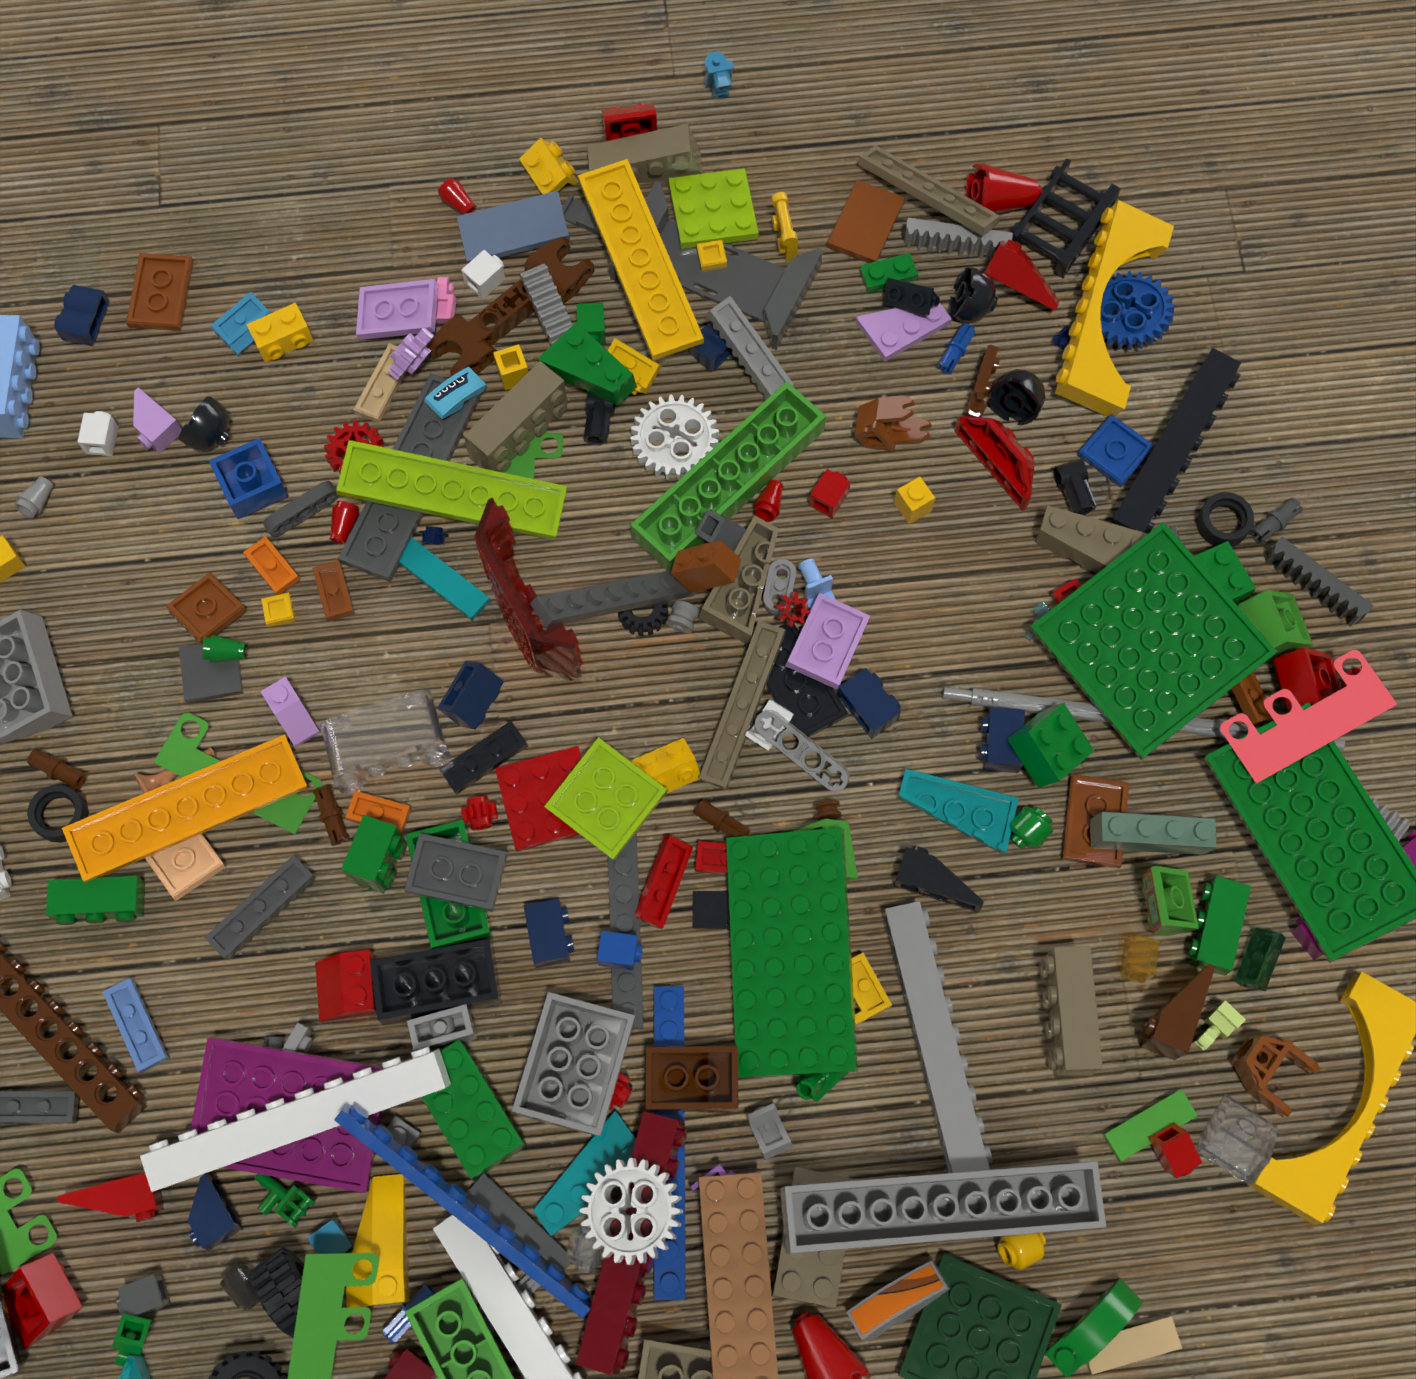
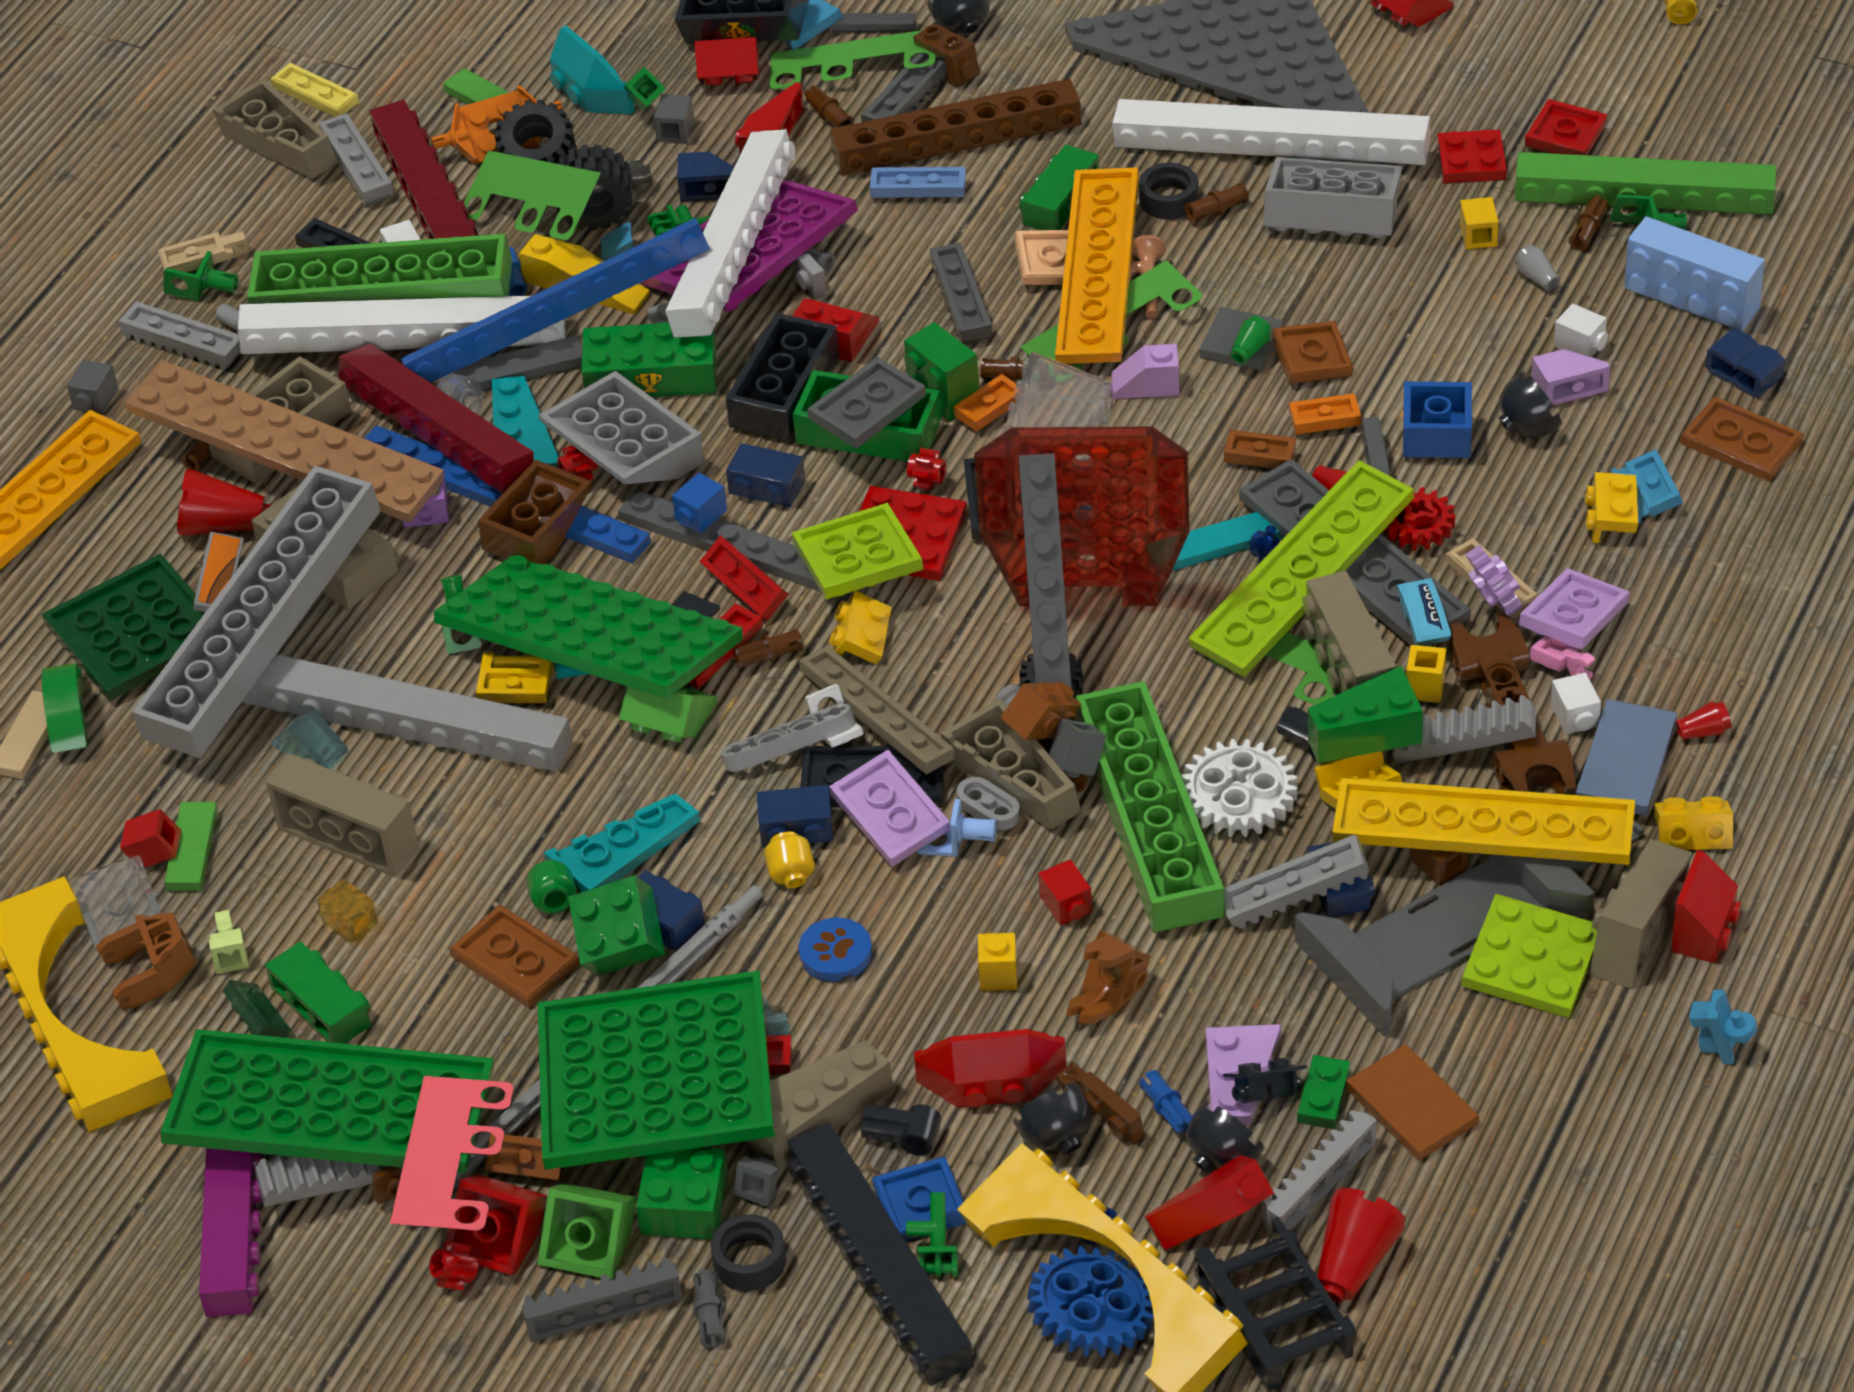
camera: 125 degrees right, 25 degrees down
yellow tile [261,593,295,627] -> none
light grey brick [407,1004,477,1052] -> none
green brick [576,302,606,344] -> none
white gear [580,1158,683,1265] -> none
yellow tile [696,240,727,272] -> none
light grey bracket [747,1104,793,1160] -> none
red cone [753,479,784,522] -> none
yellow plate [771,192,798,263] -> none
red gear [774,592,811,627] -> none
reddish brown bush [814,800,842,821] -> none
dark tan plate [858,145,1000,236] -> none
black slope [894,846,984,913] -> none
sand green brick [1090,812,1217,855] -> none
reddish brown slope [1139,964,1215,1060] -> none
bright green slope [1142,866,1199,936] -> none
none -> clear light blue slope [271,709,348,769]
none -> yellow head [764,831,815,888]
none -> blue tile [798,917,872,982]
none -> reddish brown axle [804,85,854,128]
none -> green arm [906,1192,959,1277]

